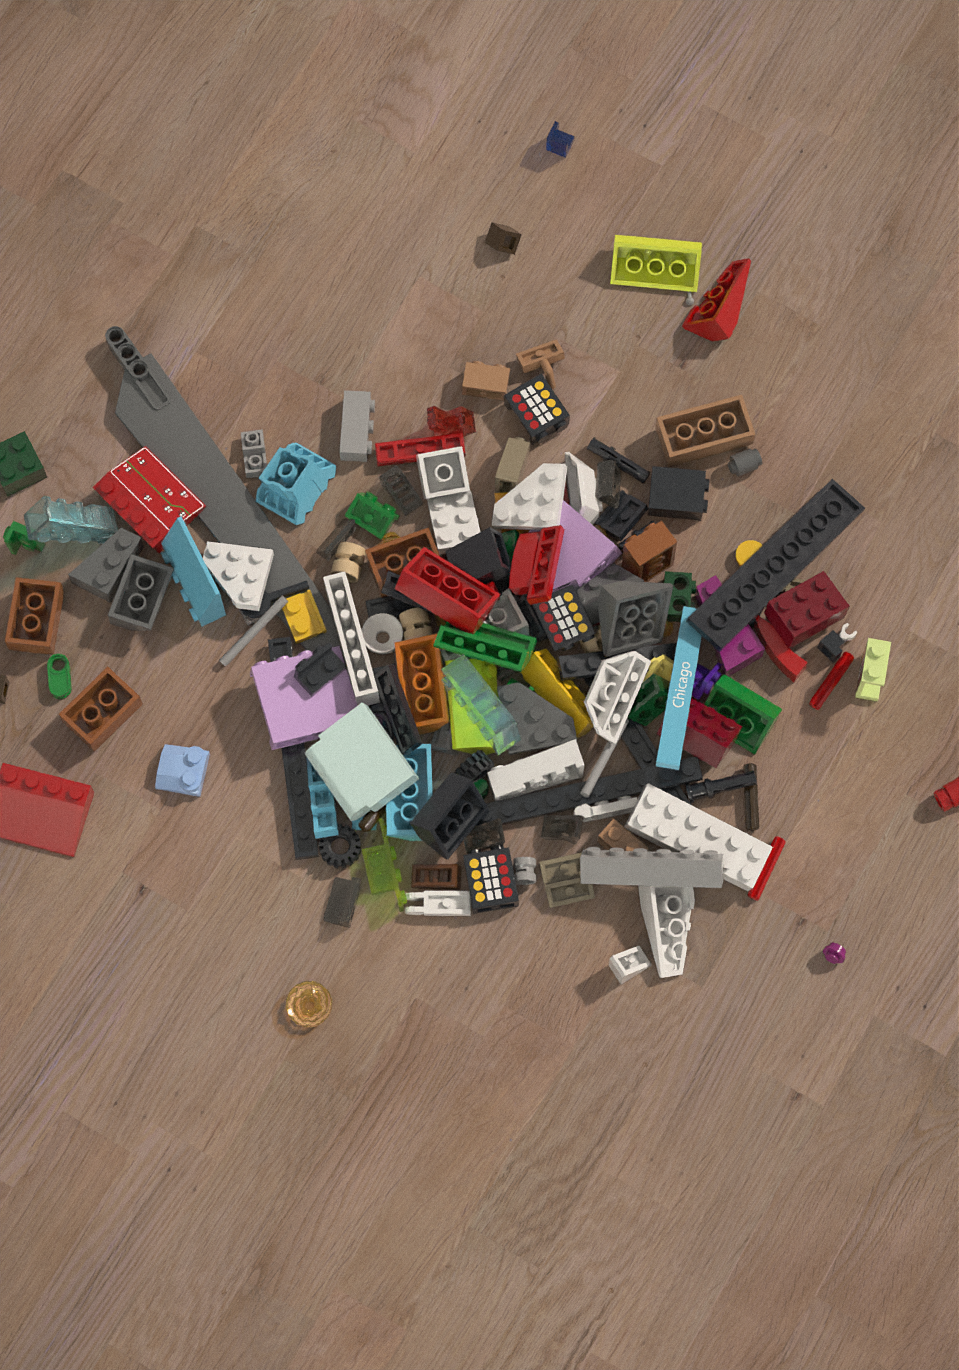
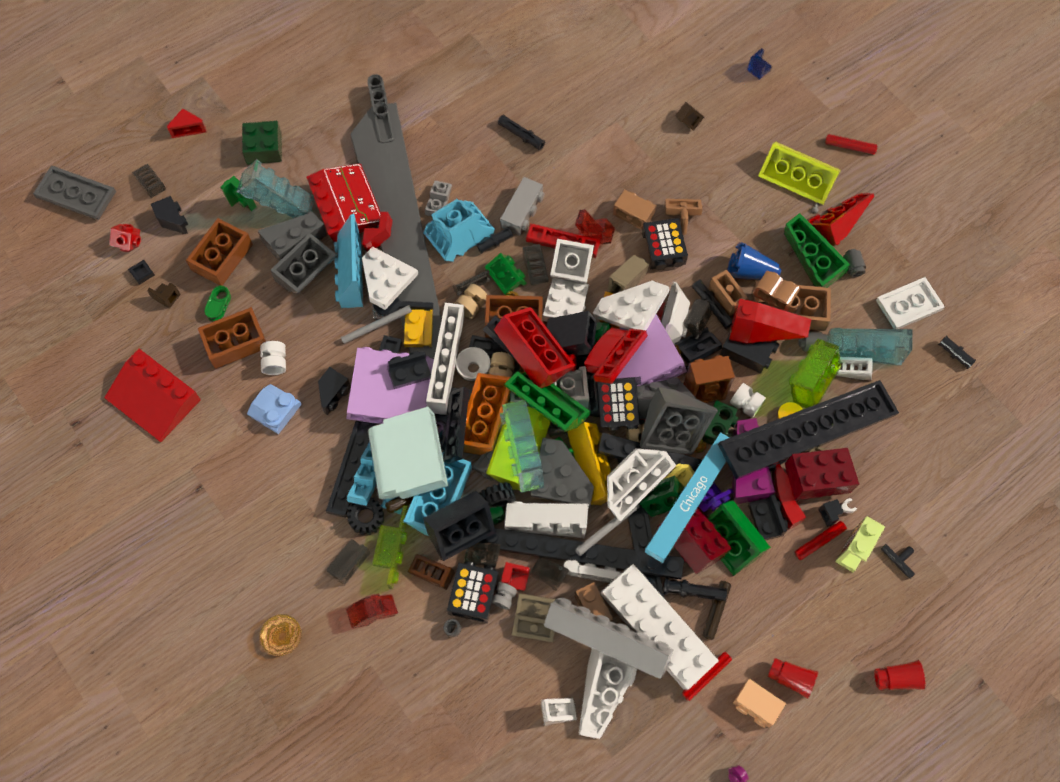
camera: 20 degrees right, 5 degrees down
white hinge [405,891,471,916] -> none
none -> white wheel [260,341,286,375]
none -> black slope [318,367,351,415]
none -> clear red brick [346,594,398,629]
none -> red slope [362,212,392,252]
none -> dark grey hinge [444,619,461,637]
none -> black pin [476,227,513,254]
none -> black pin [498,114,545,150]
none -> red panel [501,562,530,591]
none -> medium nougat brick [708,270,748,316]
none -> blue cone [727,242,781,280]
none -> red wedge [729,299,811,344]
none -> white wheel [730,383,766,418]
none -> light nougat brick [733,679,786,728]
none -> black bracket [748,494,788,541]
none -> medium nougat brick [753,271,800,311]
none -> red plant [768,658,818,699]
none -> green wedge [784,213,850,288]
none -> clear neon green brick [789,339,841,408]
none -> red axle [825,134,878,155]
none -> clear light blue wedge [826,328,913,366]
none -> white slope [832,357,873,380]
none -> dark grey brick [843,249,866,277]
none -> white plate [876,277,945,331]
none -> black piece [881,544,915,579]
none -> black pin [938,335,976,369]

